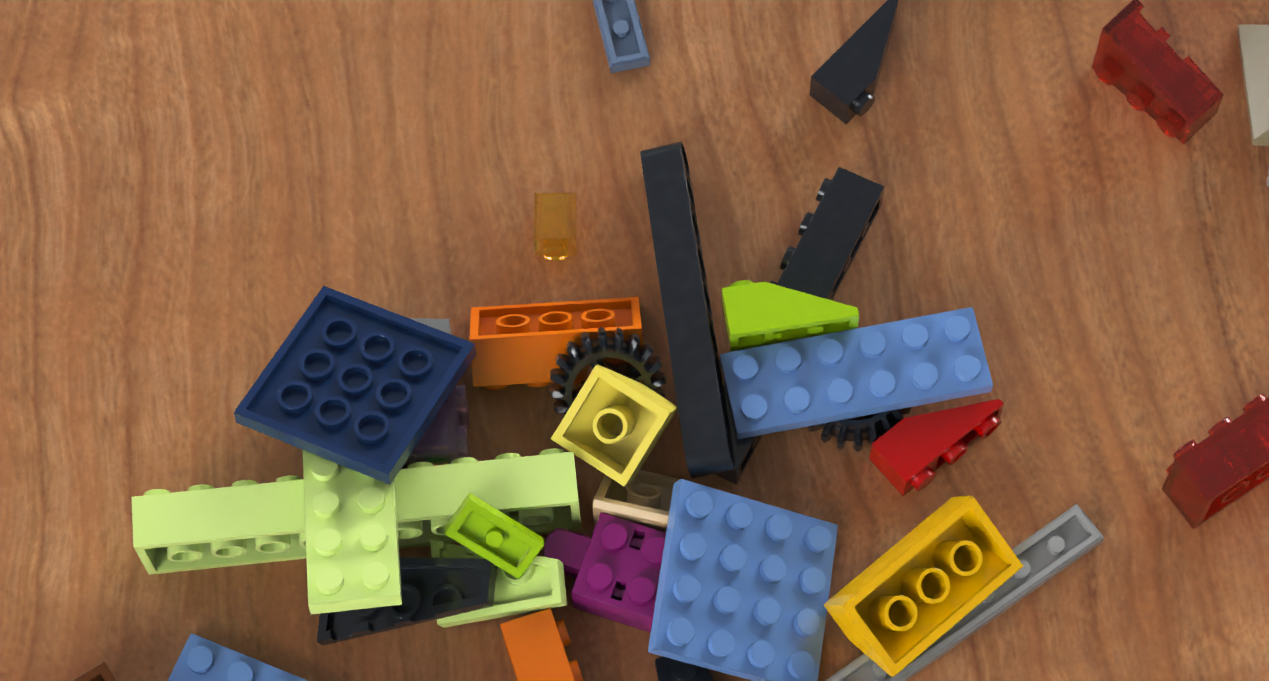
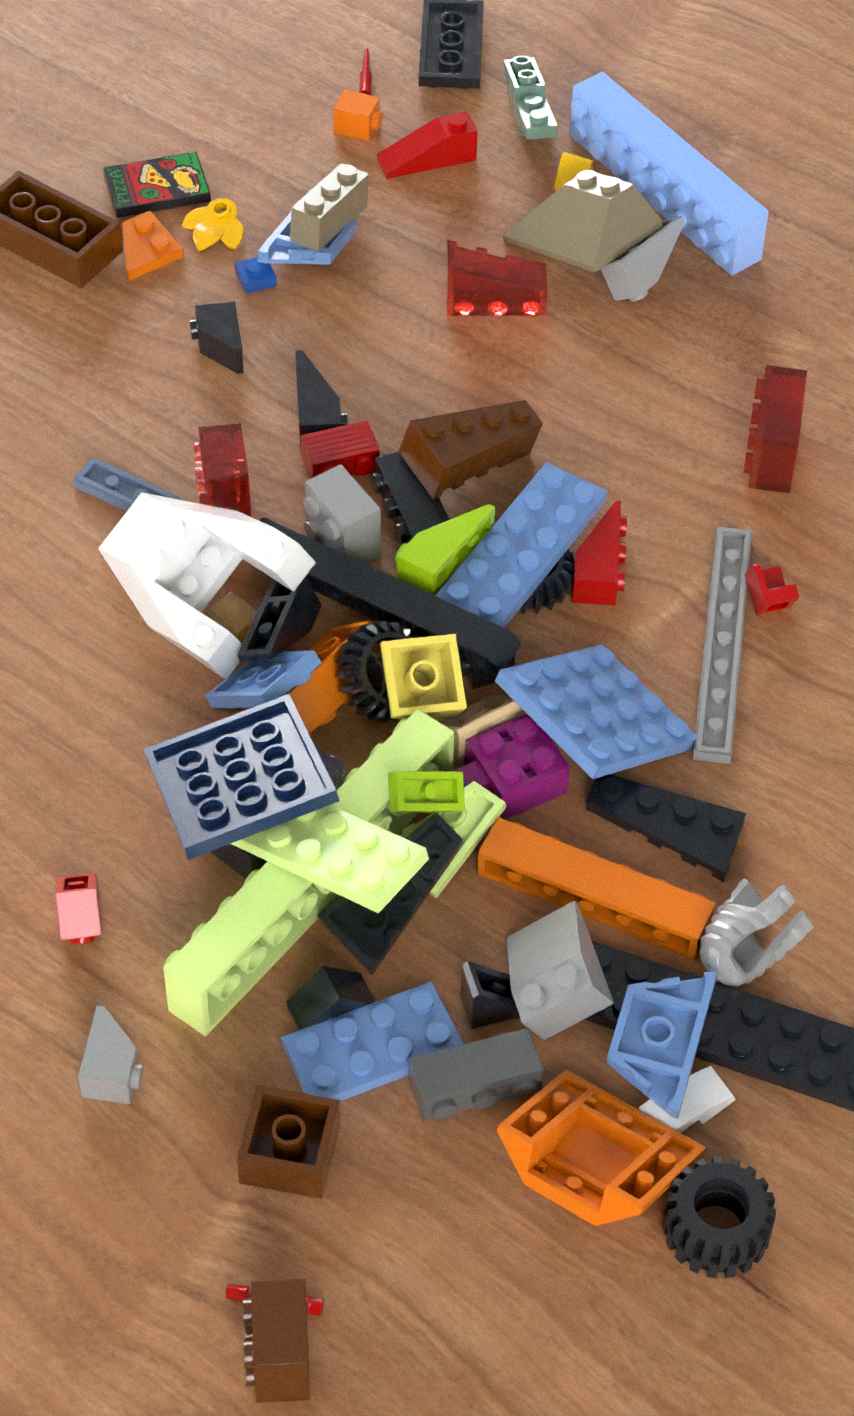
camera: 50 degrees left, 15 degrees down
yellow slope [823,496,1023,677] -> none
none -> slope [55,873,101,944]
none -> light grey slope [78,1005,144,1104]
none -> white wedge [98,493,316,680]
none -> clear red brick [193,423,251,517]
none -> medium blue plate [205,651,322,710]
none -> black slope [237,576,322,661]
none -> black slope [286,966,375,1030]
none -> red brick [300,420,380,479]
none -> light grey brick [303,464,381,564]
none -> reddish brown wedge [399,400,543,500]
none -> red panel [744,564,799,616]

